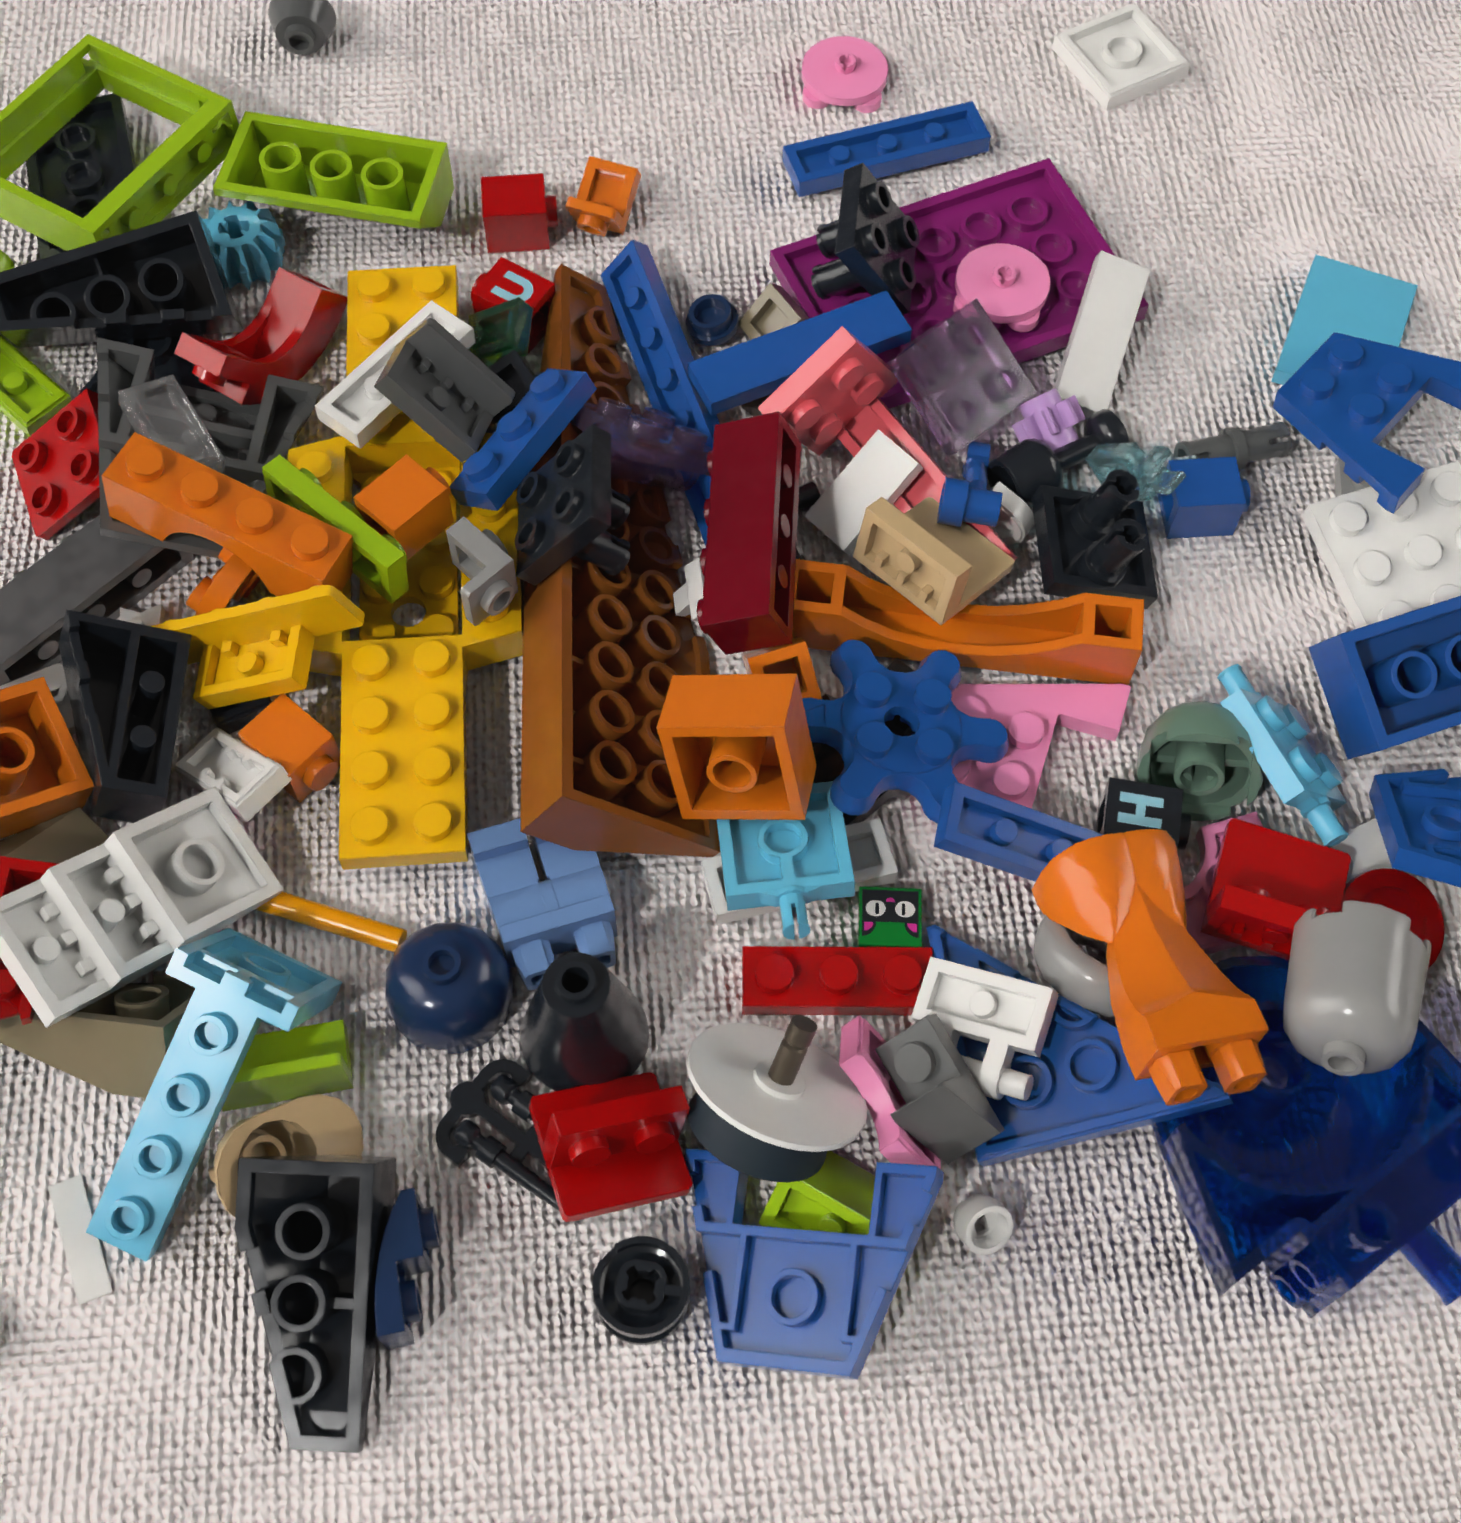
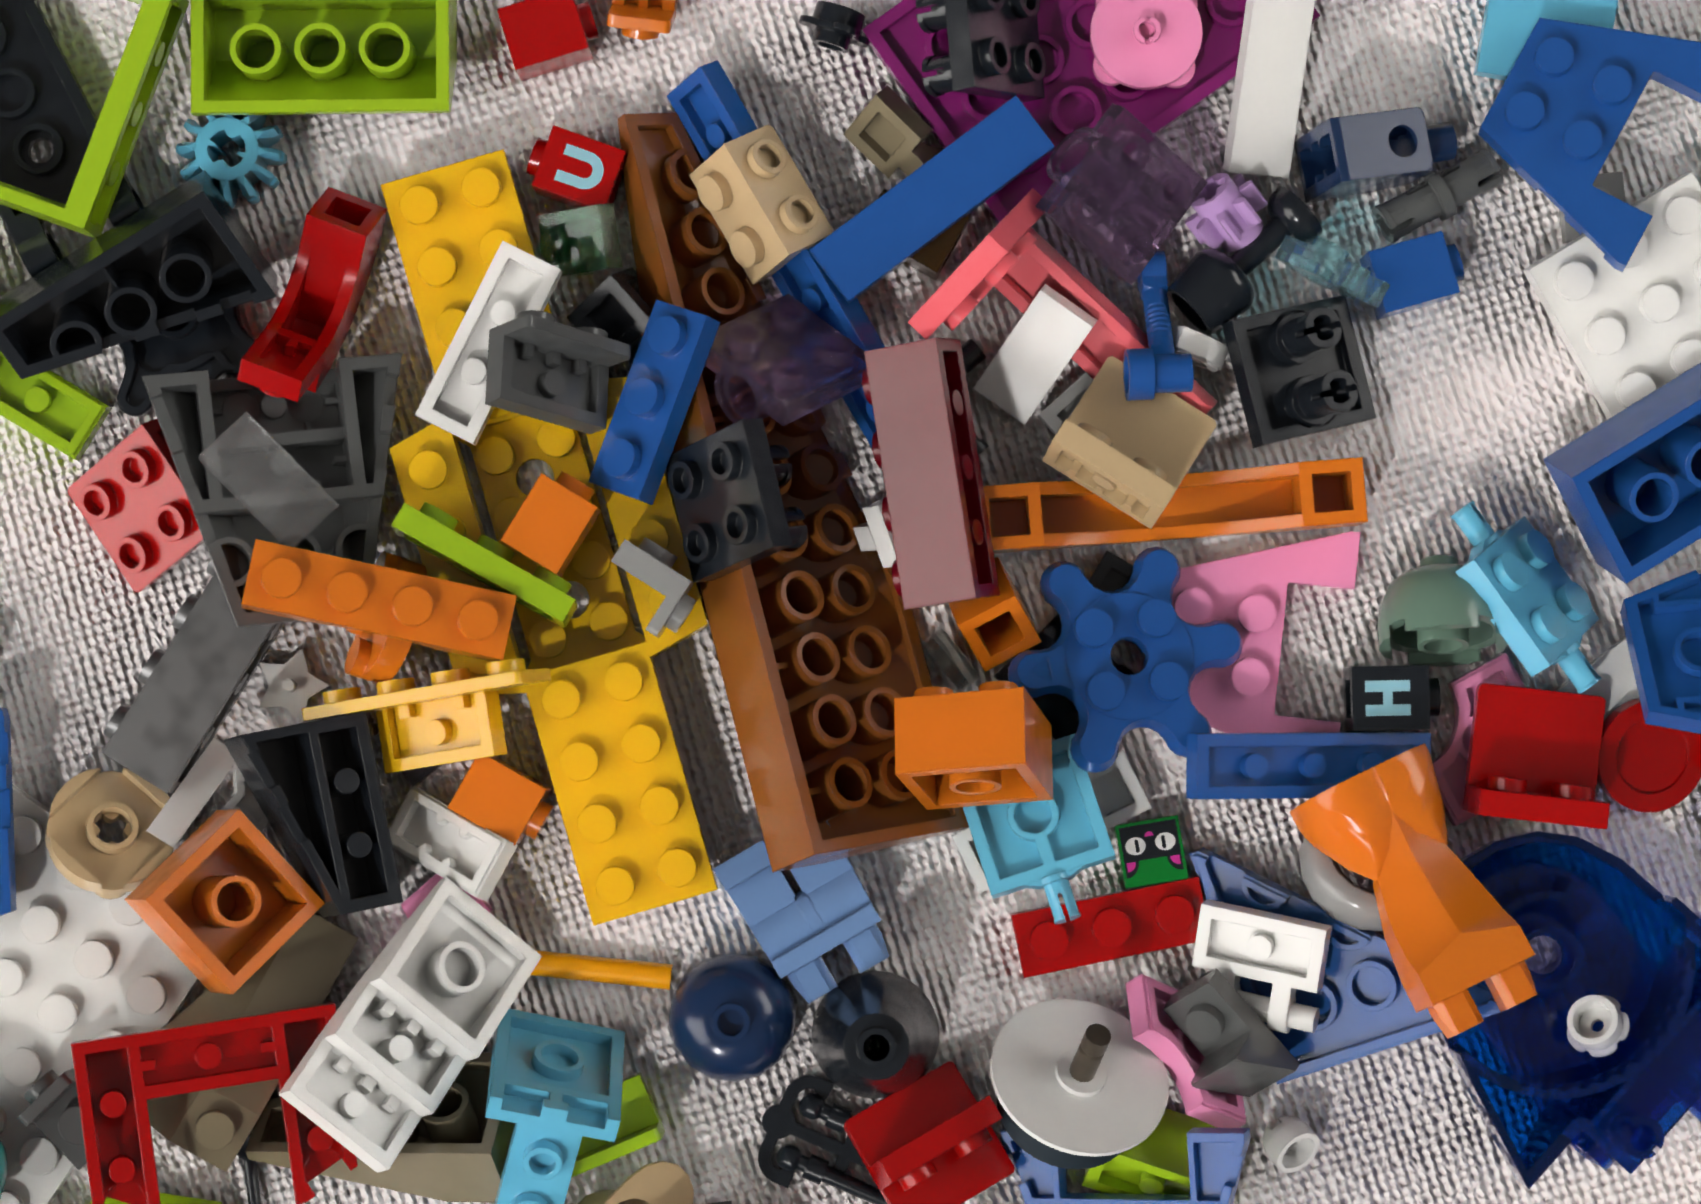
camera: 10 degrees left, 25 degrees up
dark blue plate [686,294,739,346] -> none
light grey cylinder [1283,900,1431,1076] -> none
none -> tan bracket [689,125,833,285]
none -> black plate [799,1,870,53]
none -> dark blue torso [1294,107,1457,203]
none -> white plate [1566,995,1630,1057]

